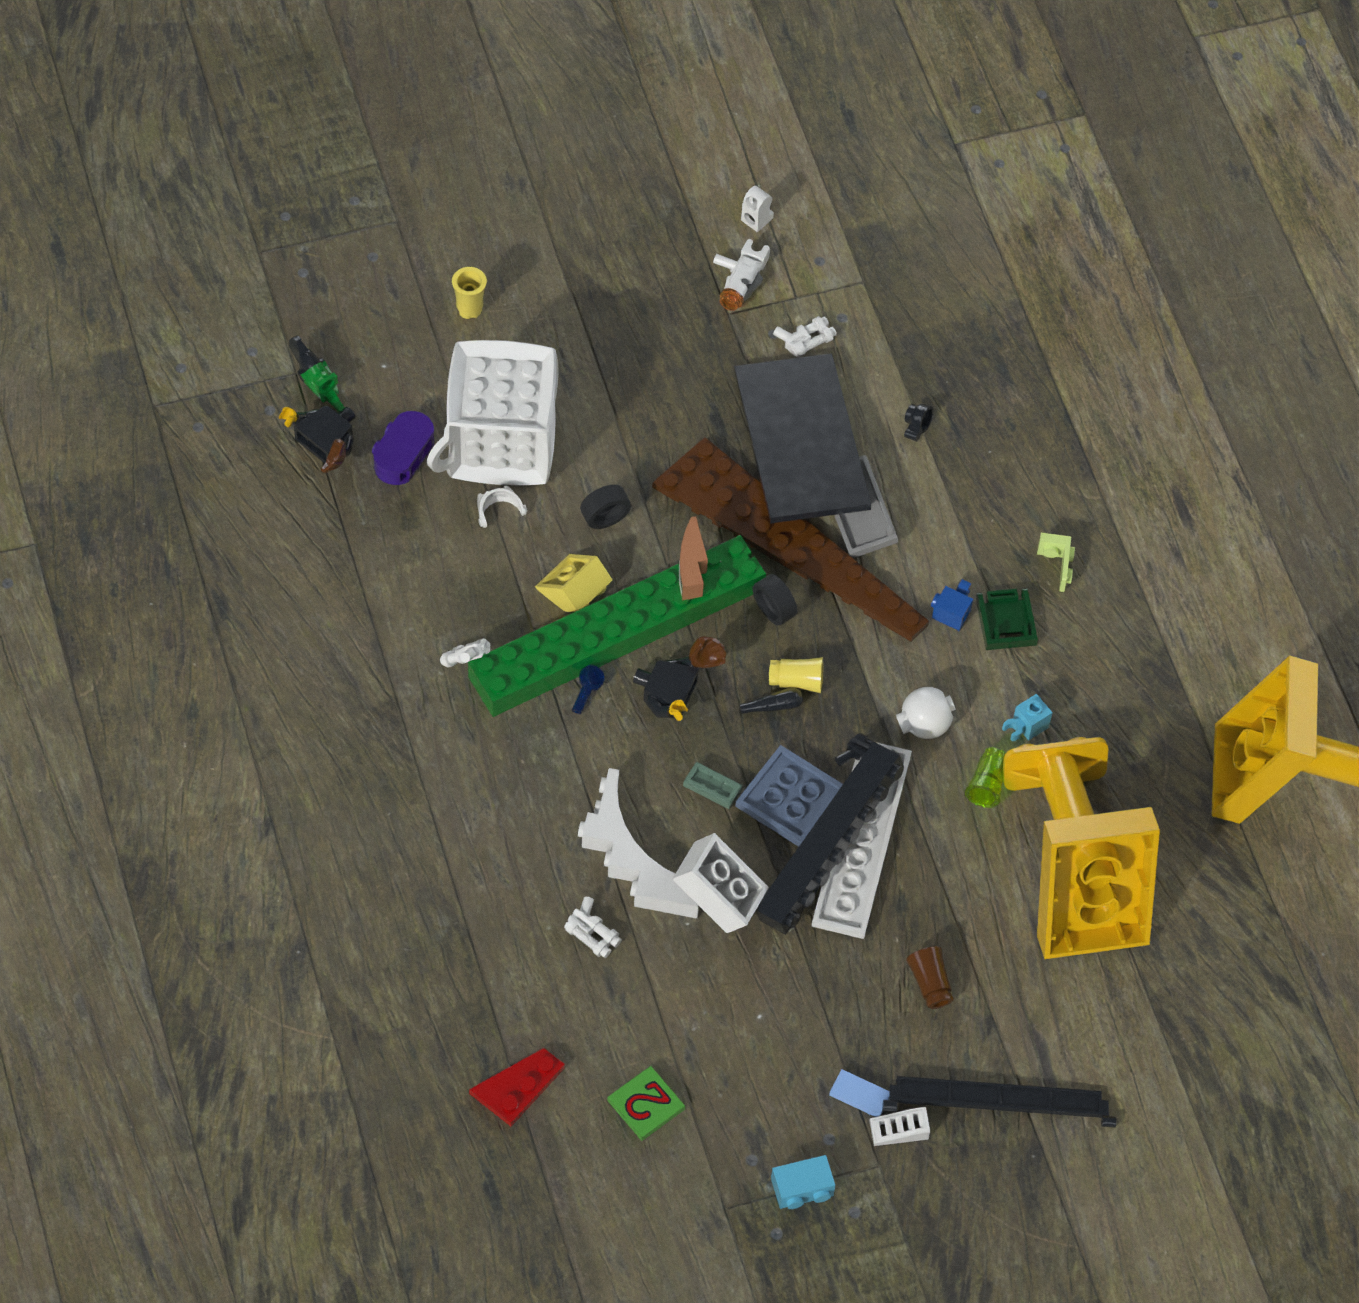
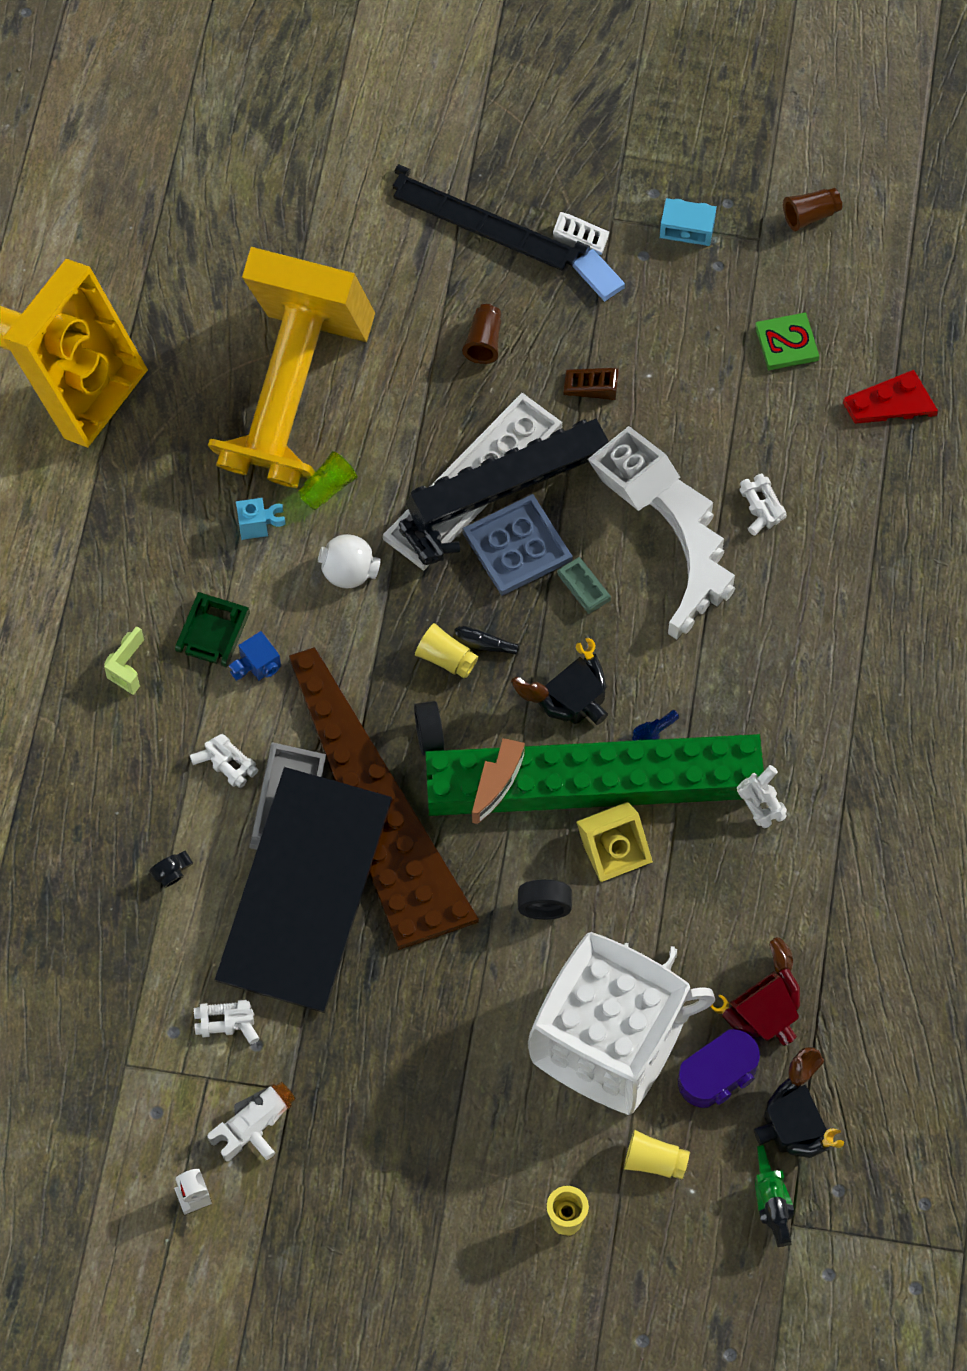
camera: 150 degrees left, 5 degrees up
none -> white piece [190,734,258,788]
none -> reddish brown slope [563,368,619,400]
none -> light yellow plant [624,1129,690,1179]
none -> dark red torso [710,937,800,1046]
none -> reddish brown plant [783,188,843,232]

